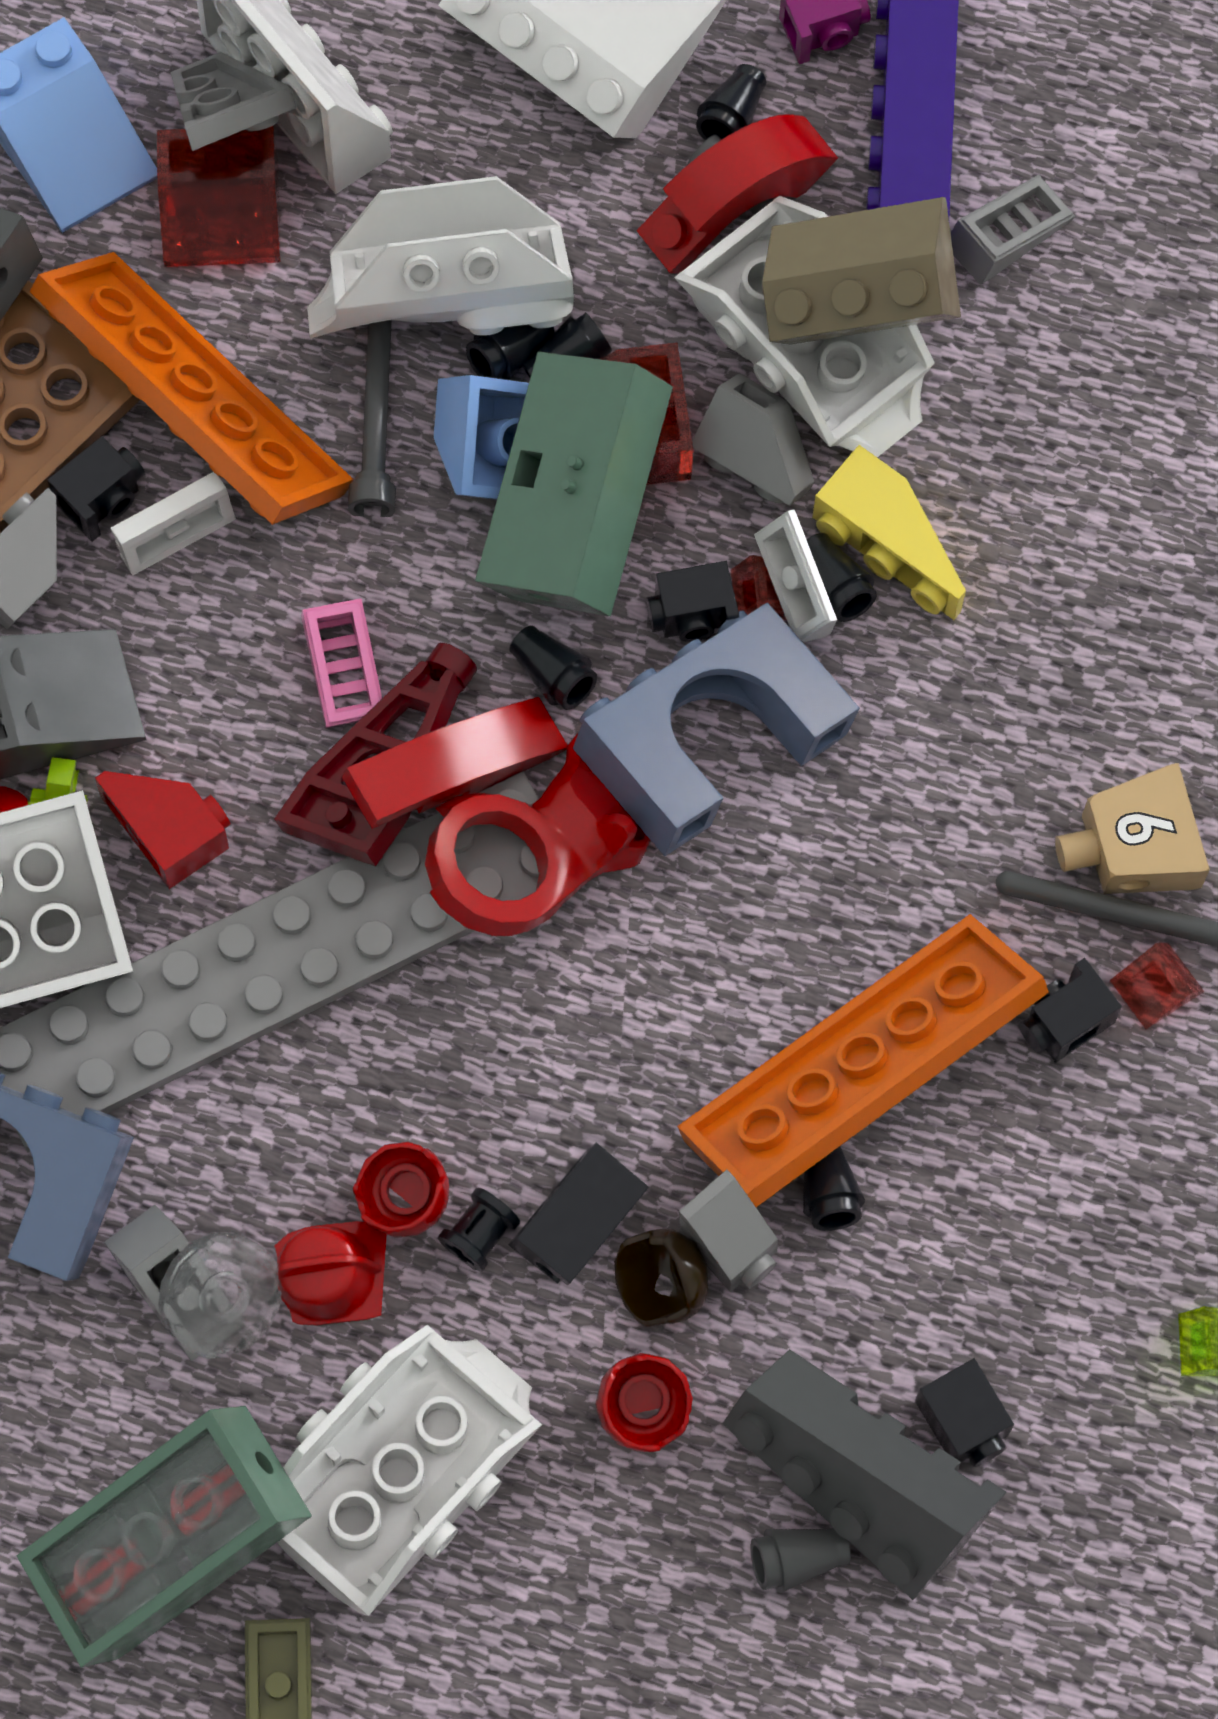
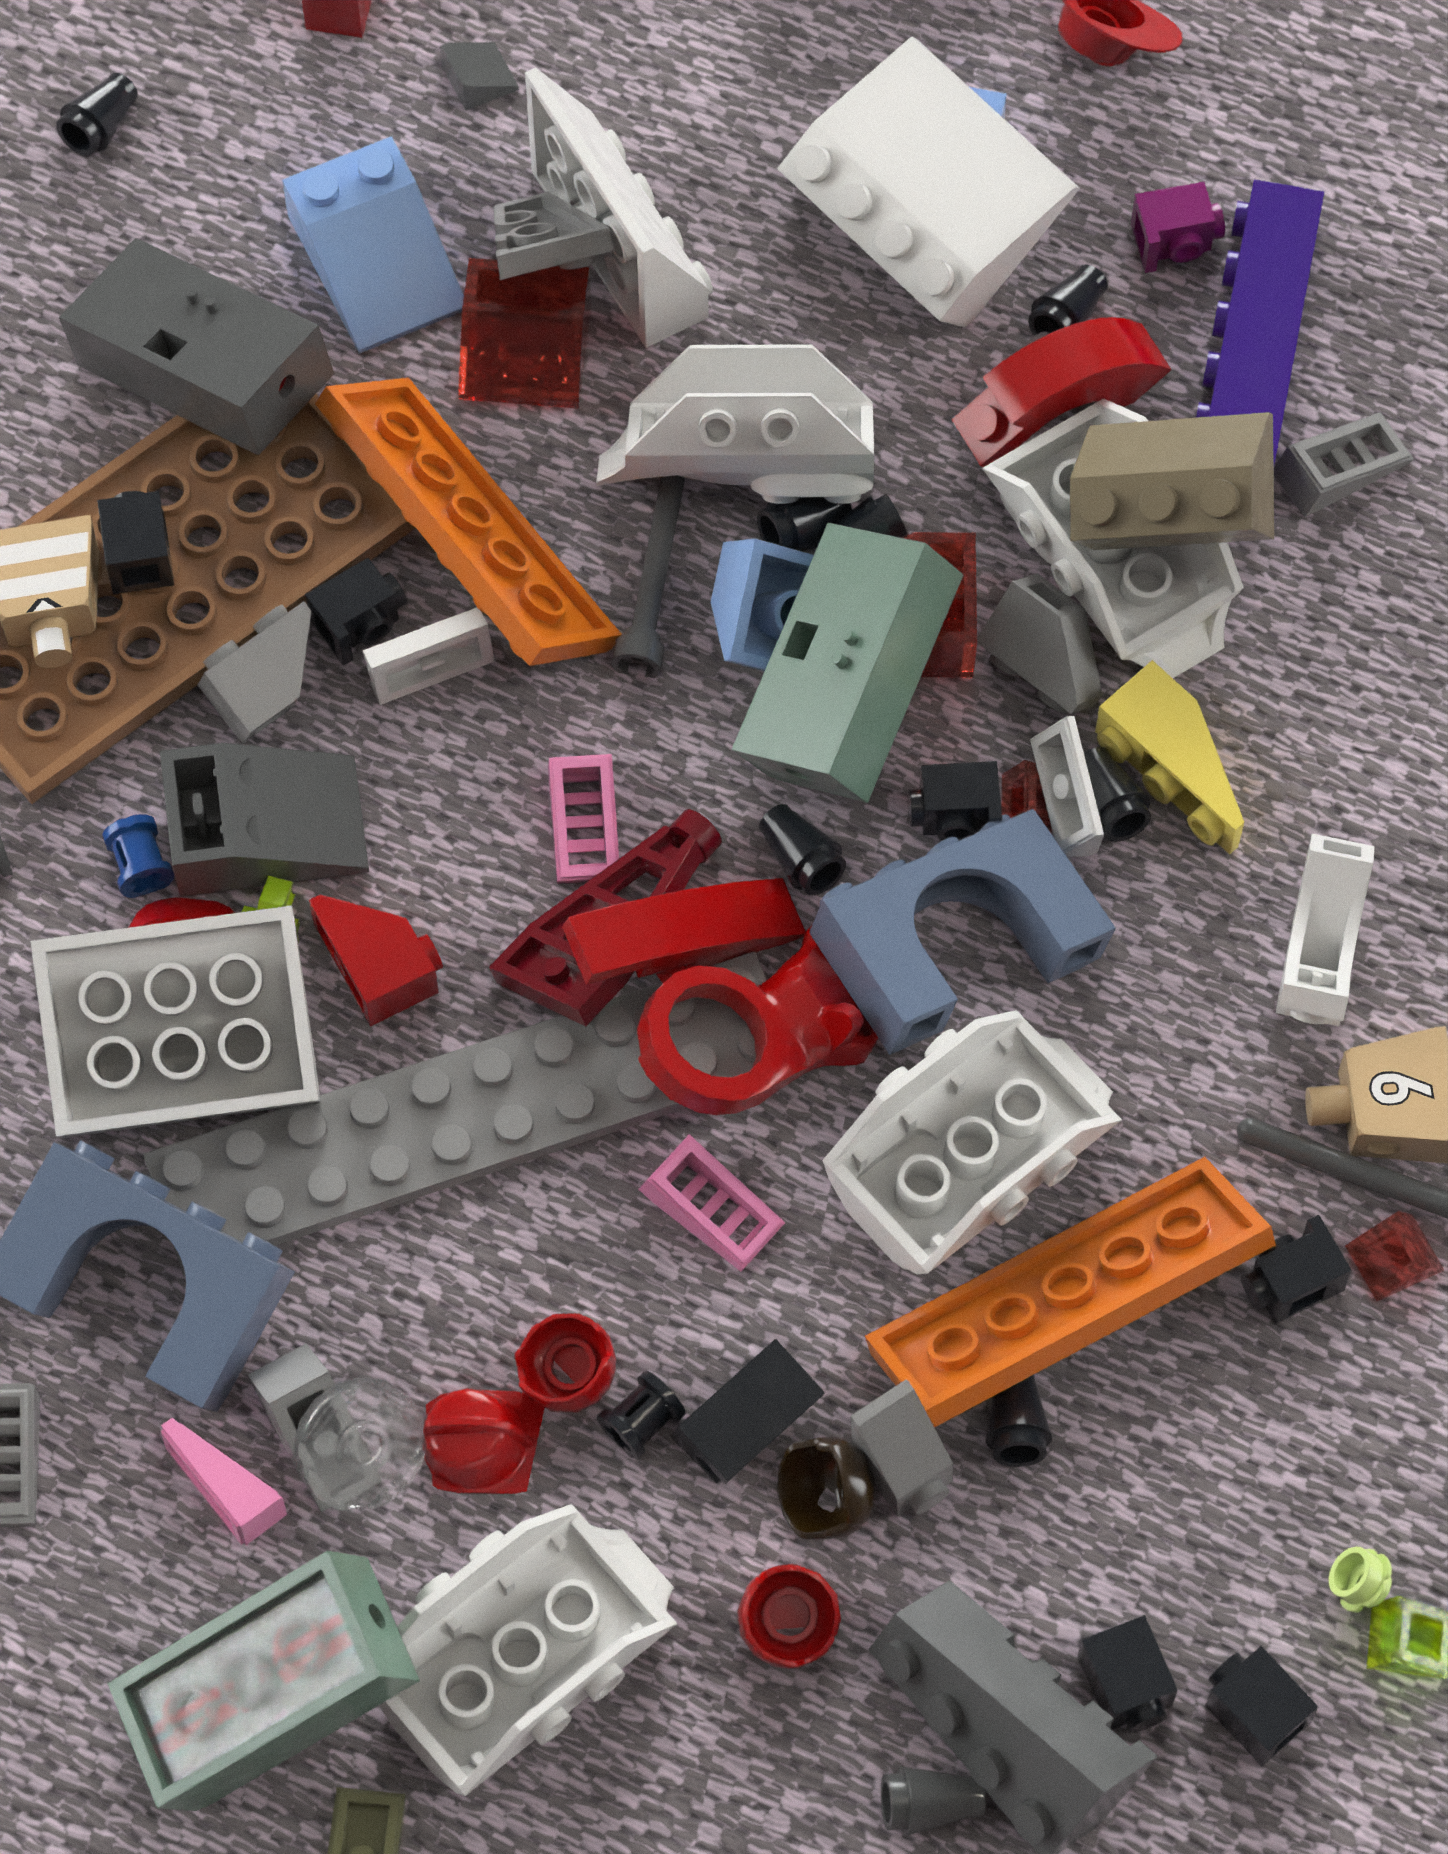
camera: 10 degrees right, 5 degrees down
none -> bright pink slope [161,1418,287,1545]
none -> bright pink slope [638,1134,785,1271]
none -> white slope [823,1010,1122,1274]
none -> black brick [1205,1646,1319,1767]
none -> white arch [1276,834,1374,1026]
none -> yellowish green plate [1329,1547,1392,1613]

